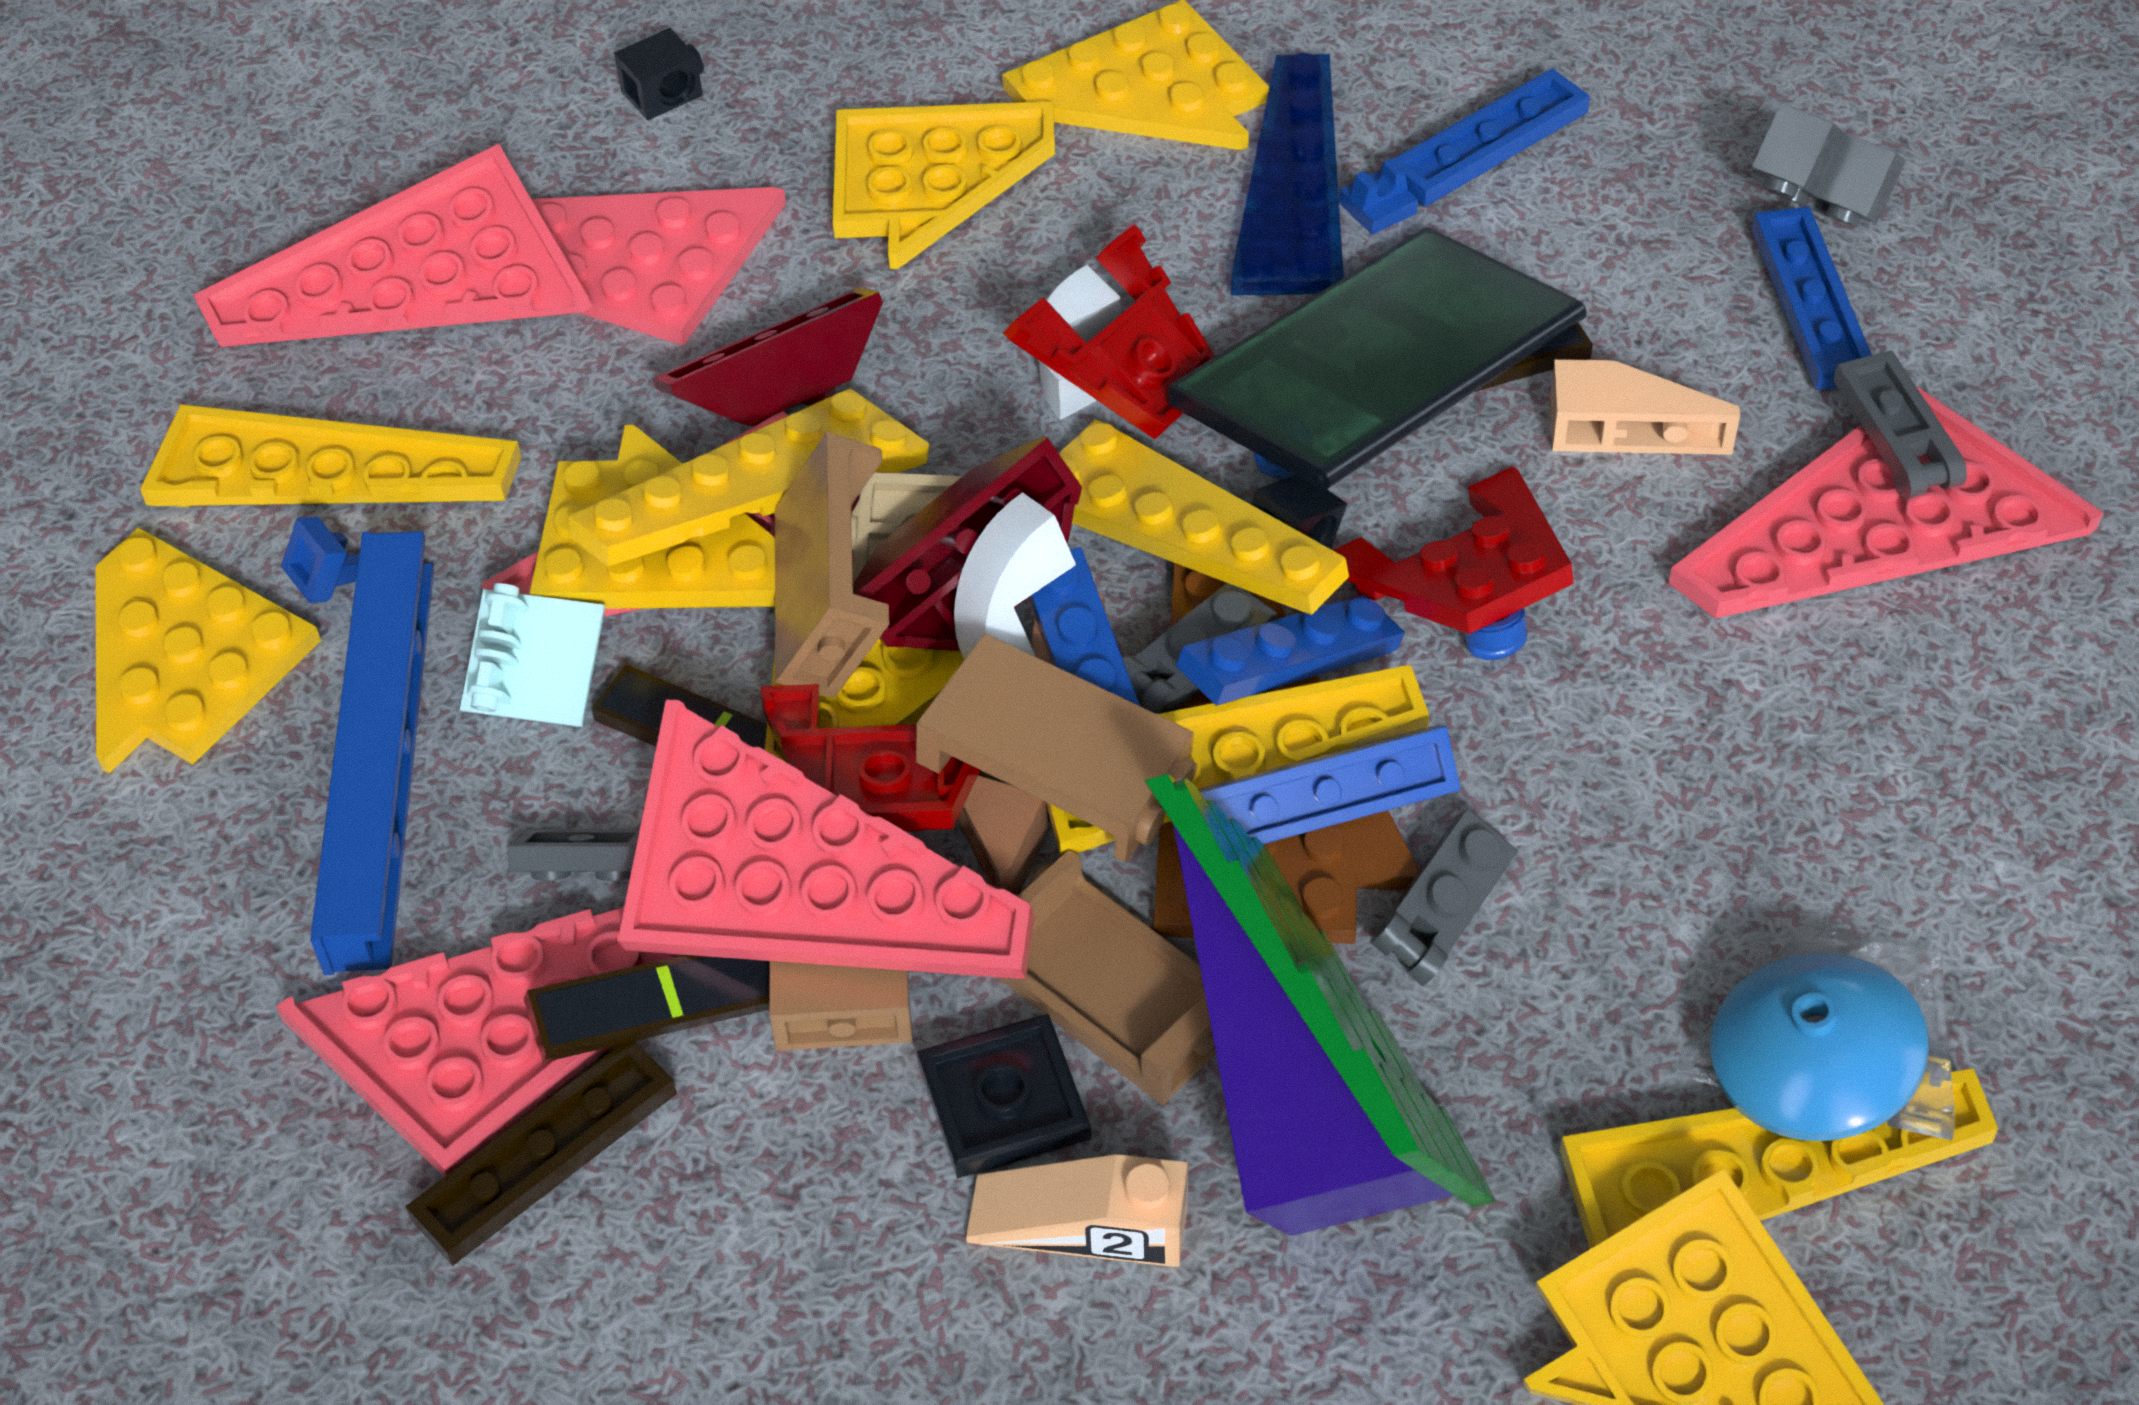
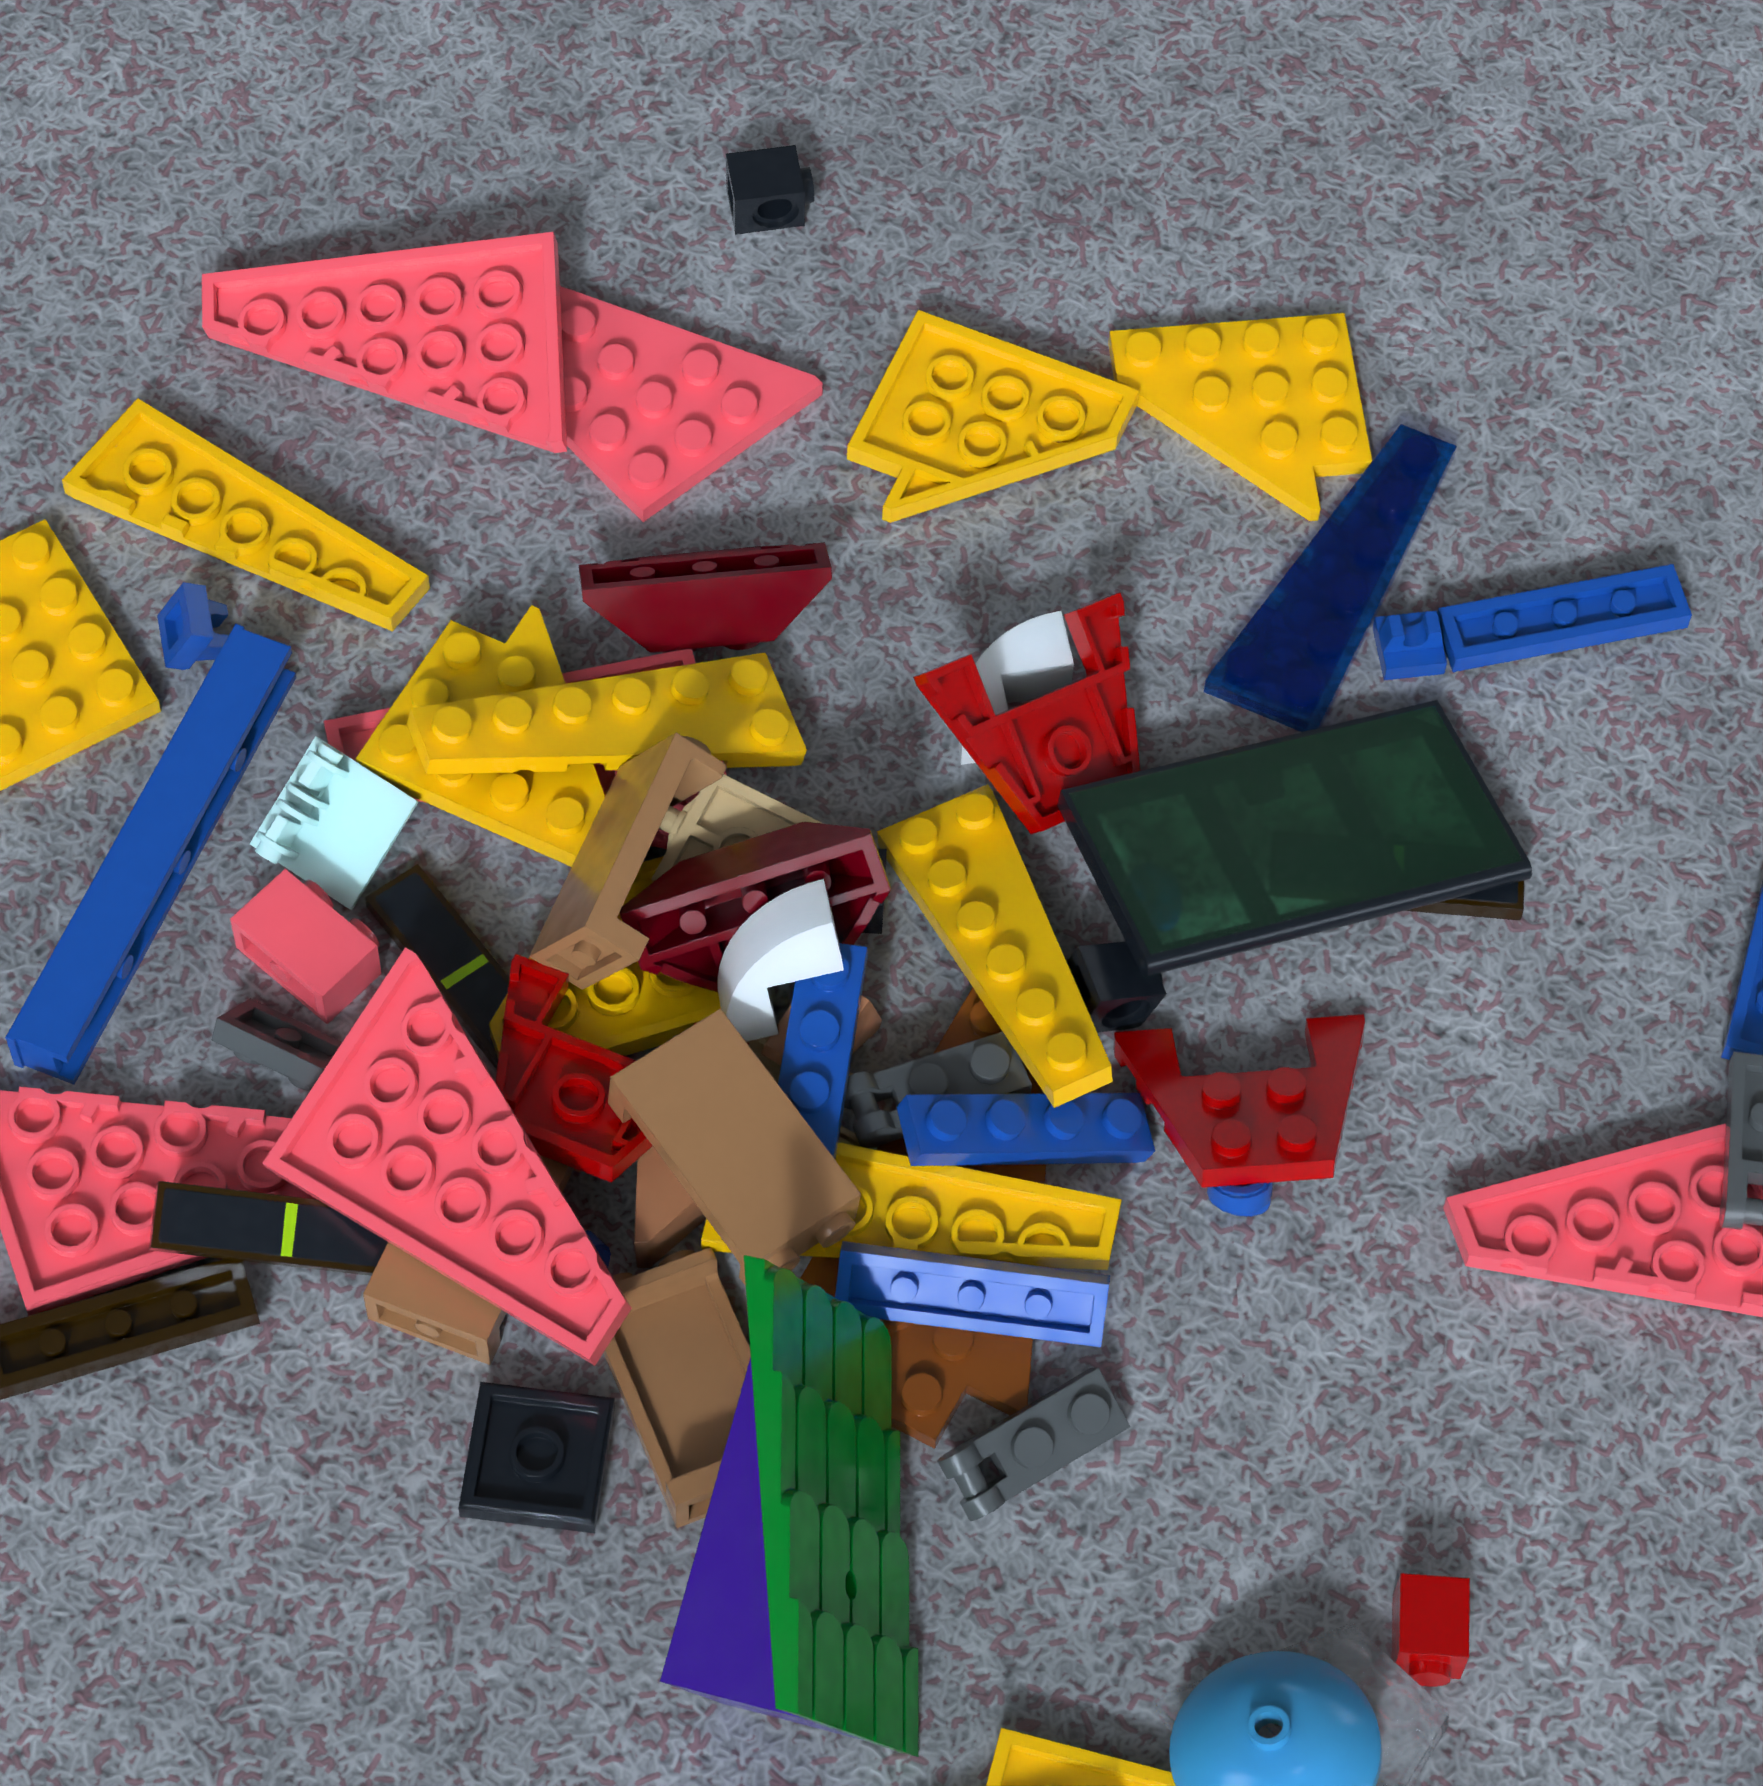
camera: 20 degrees right, 10 degrees up
light nougat slope [966,1154,1188,1267] -> none
light nougat slope [1550,359,1740,455] -> none
none -> coral brick [230,869,382,1024]
none -> red brick [1391,1573,1470,1687]

